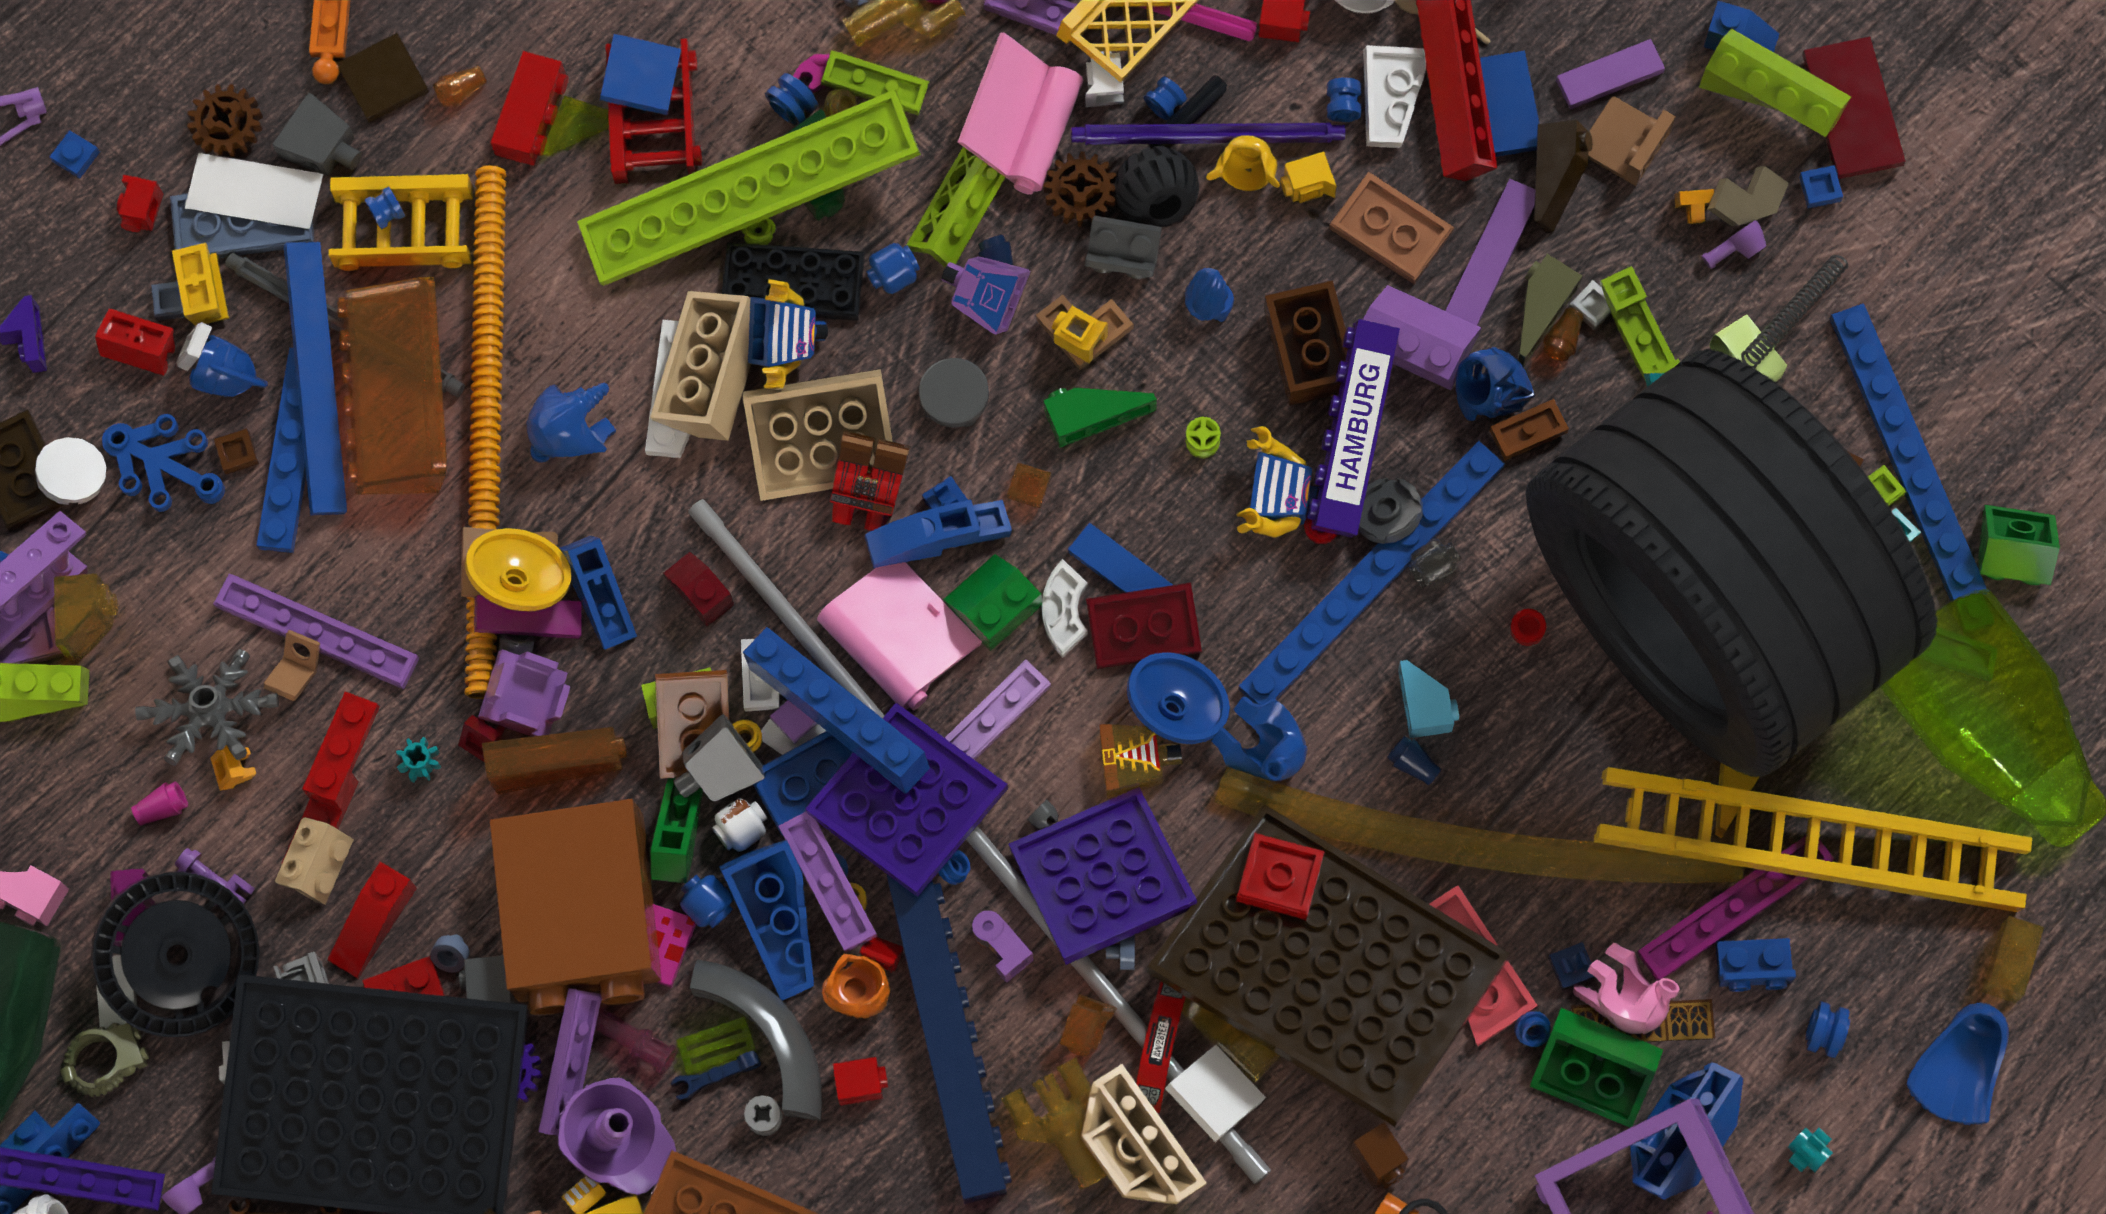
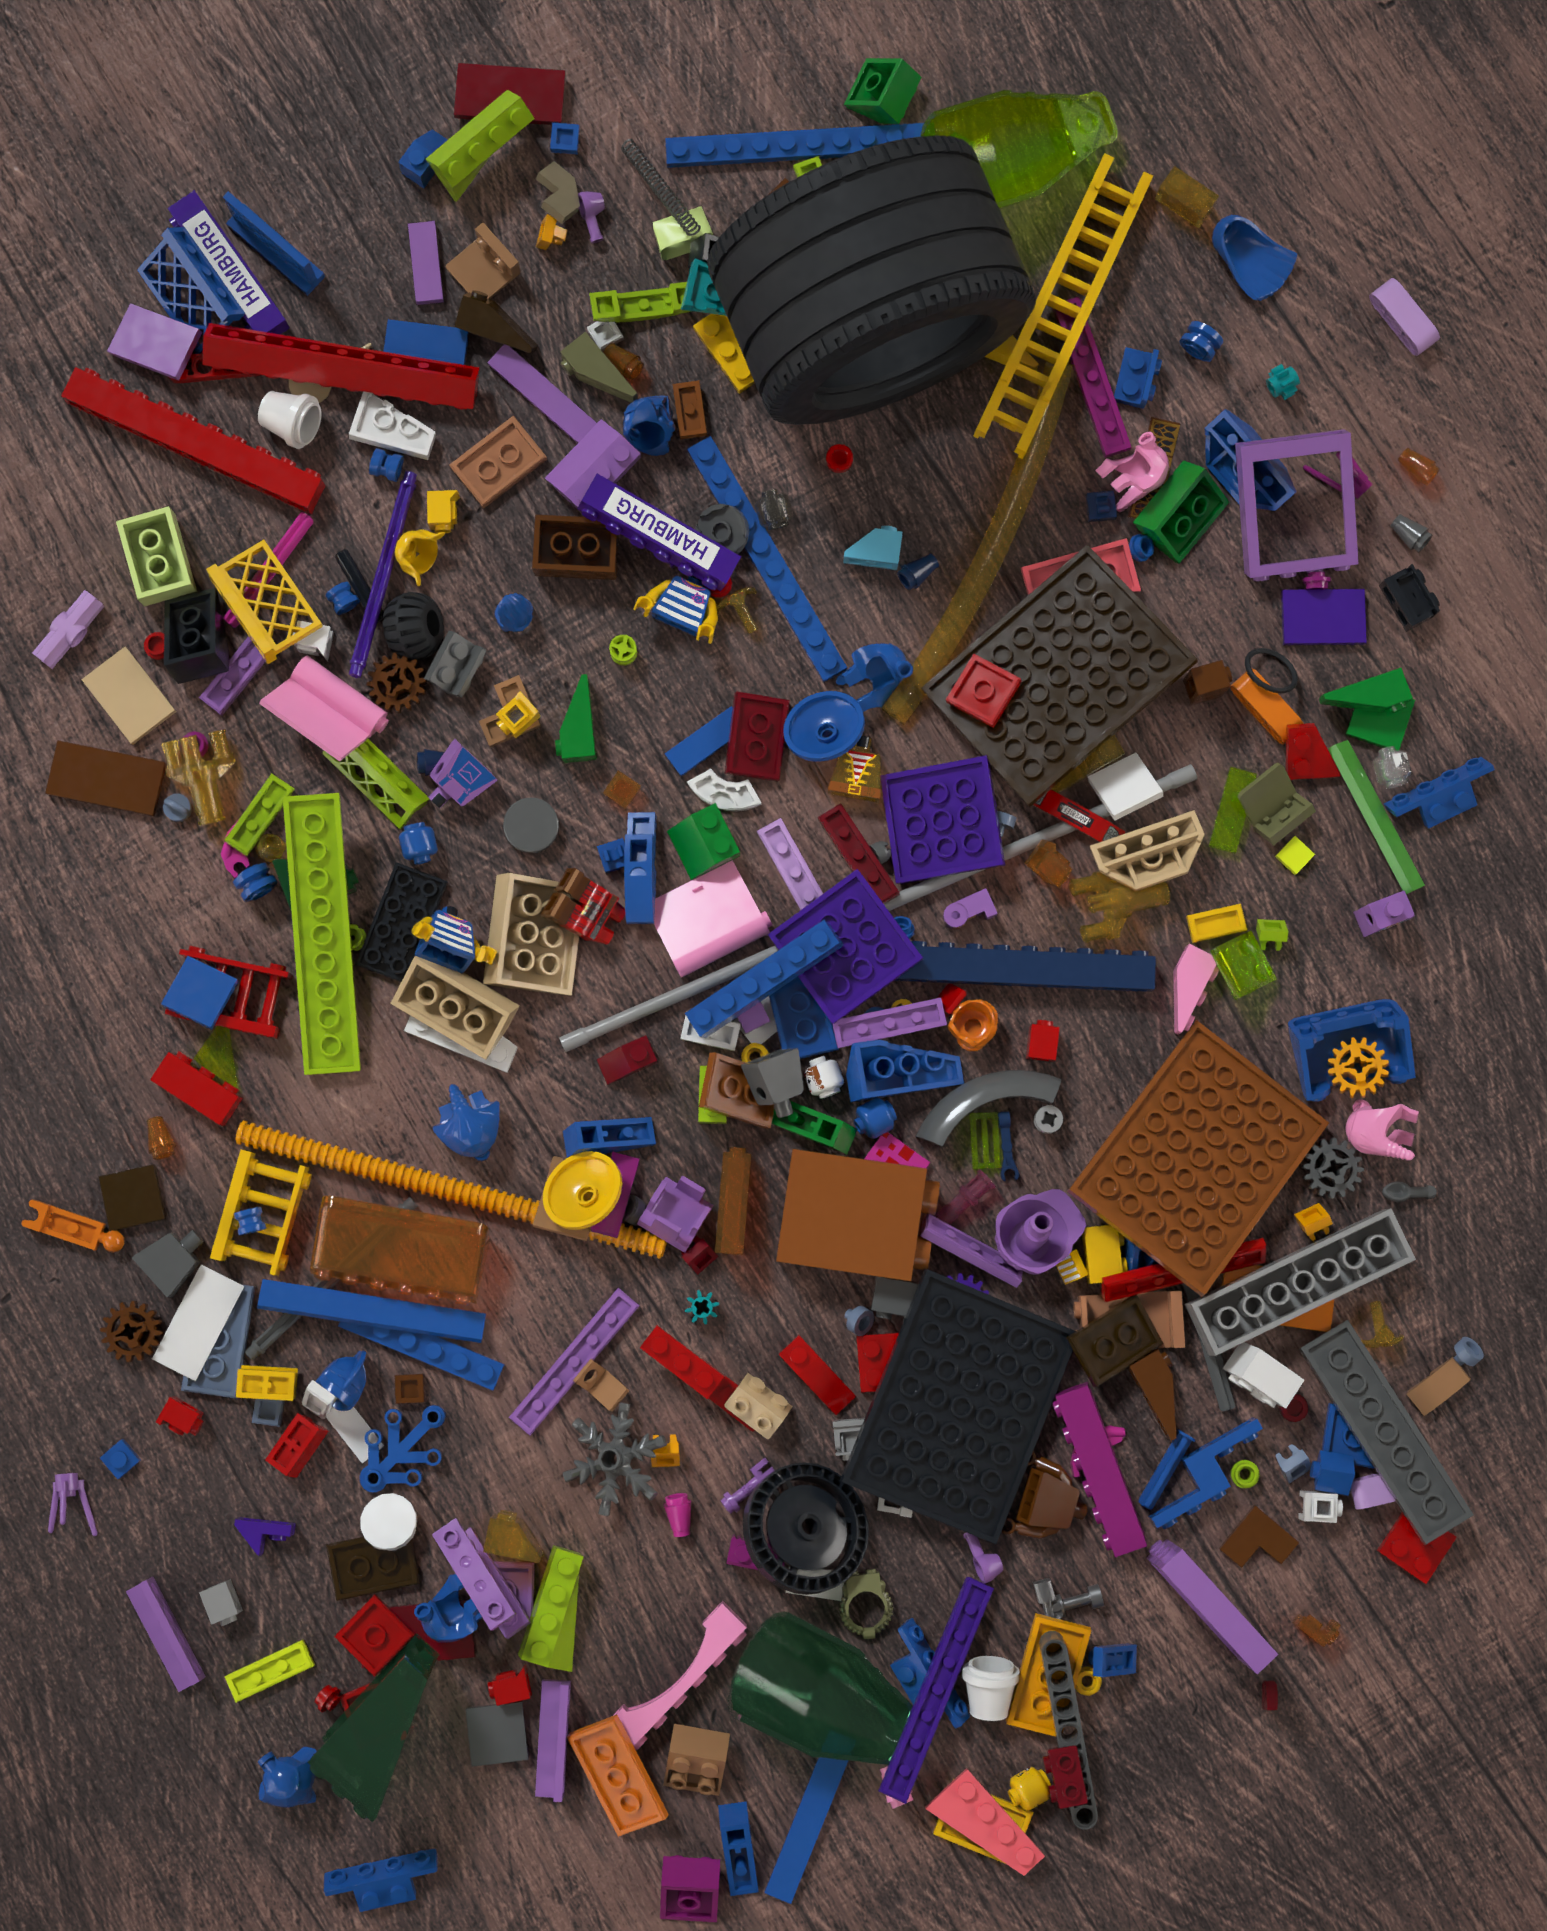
camera: 80 degrees left, 10 degrees up
none -> white sticker [326,1397,384,1463]
none -> clear yellow plant [717,587,758,634]
none -> dark red tile [818,803,900,904]

